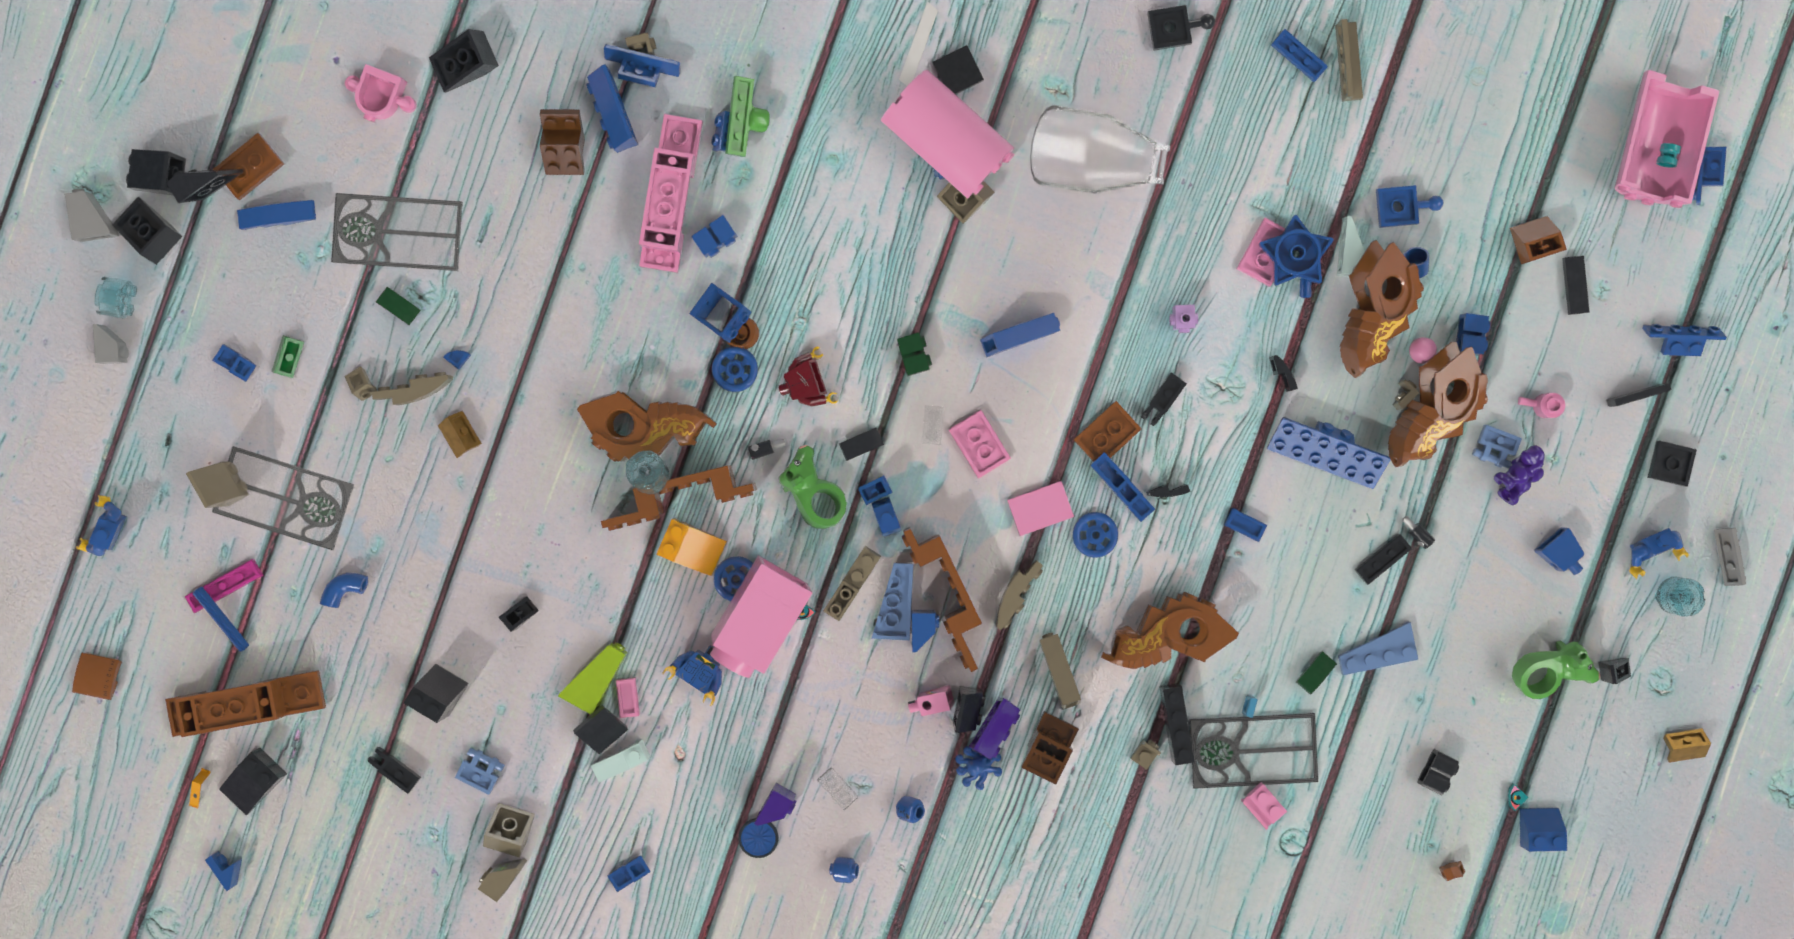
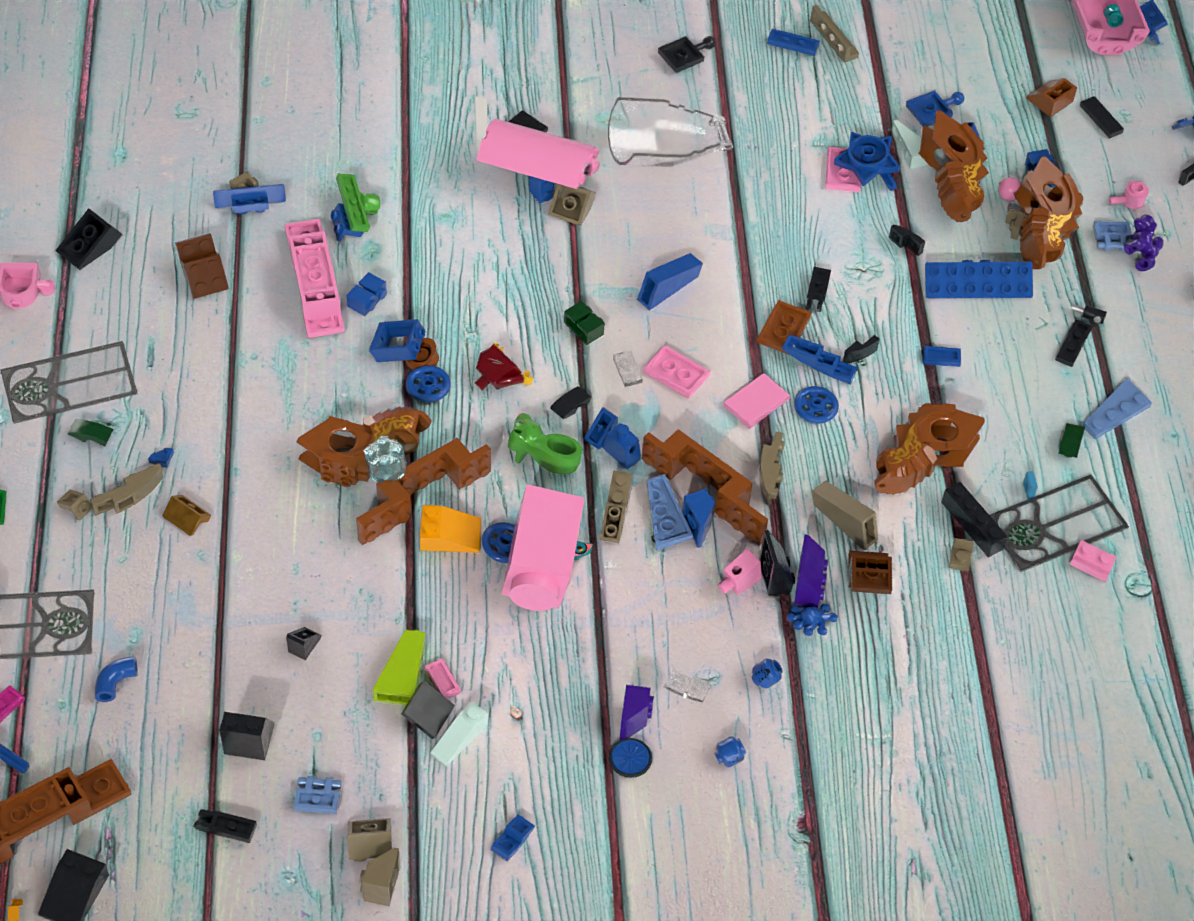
camera: 30 degrees left, 35 degrees down
blue slope [586,64,638,153] -> none
blue torso [662,645,722,706] -> none
black piece [748,439,786,460] -> none
lavender brick [1169,305,1198,333] -> none

